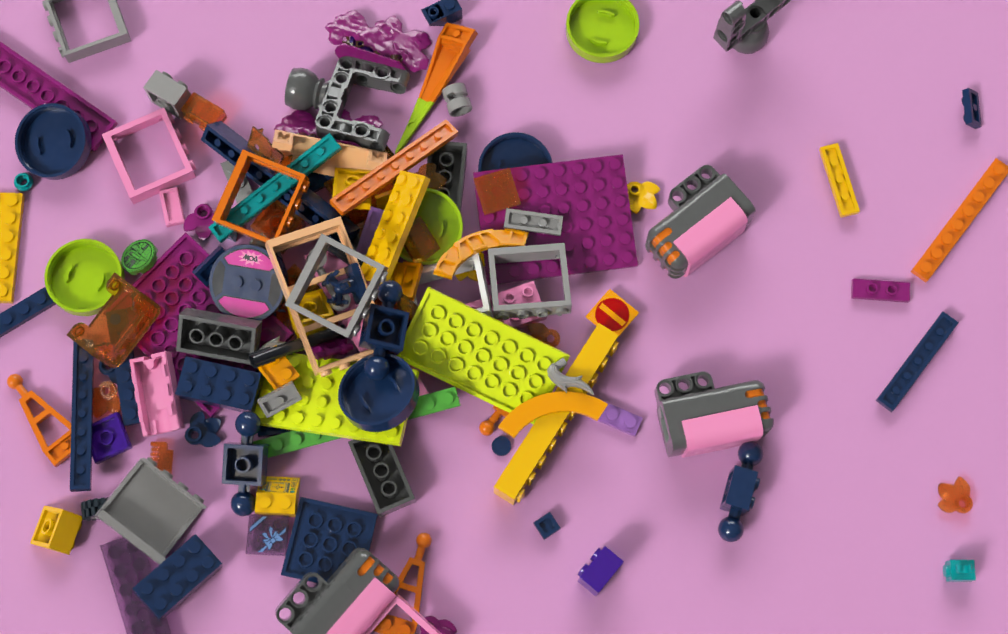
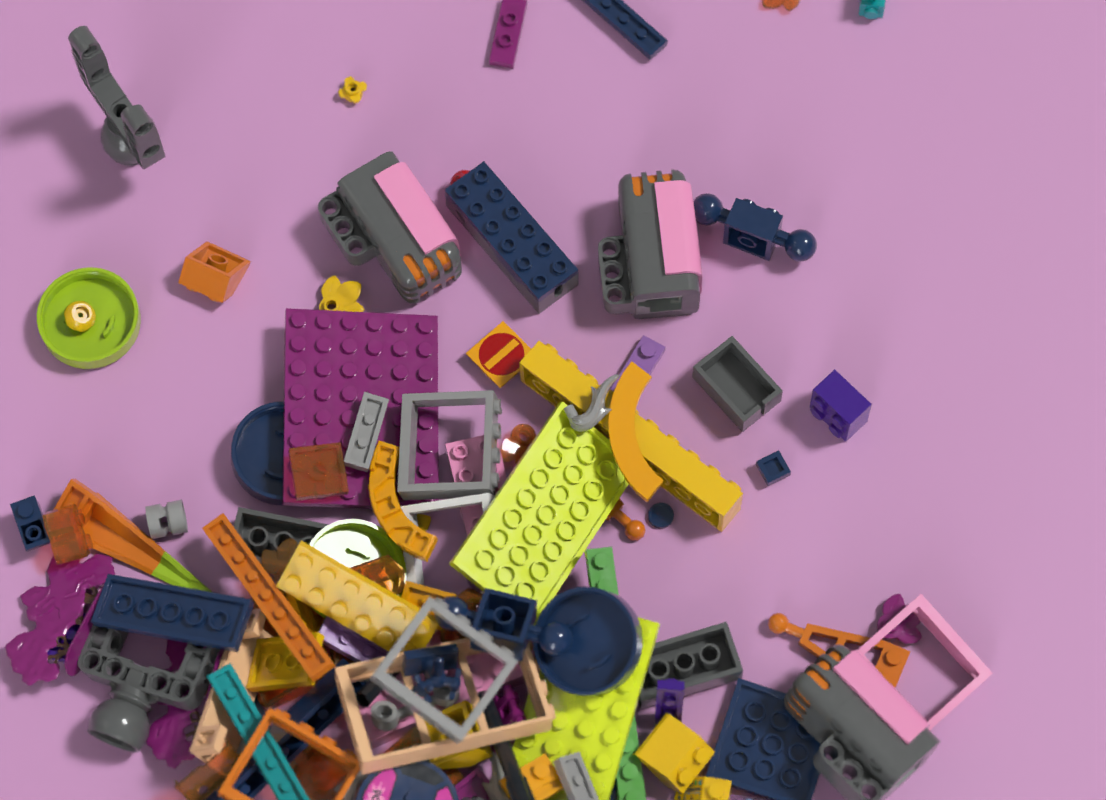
camera: 80 degrees left, 5 degrees down
yellow plate [819,143,860,218] -> none
none -> clear orange brick [42,504,93,565]
none -> yellow plate [64,301,96,332]
none -> dark blue plate [91,574,254,652]
none -> orange slope [178,241,251,303]
none -> yellow plate [338,76,367,103]
none -> dark blue piece [444,161,578,314]
none -> yellow slope [634,713,715,794]
none -> dark purple plate [654,678,685,728]
none -> dark grey piece [692,336,783,432]

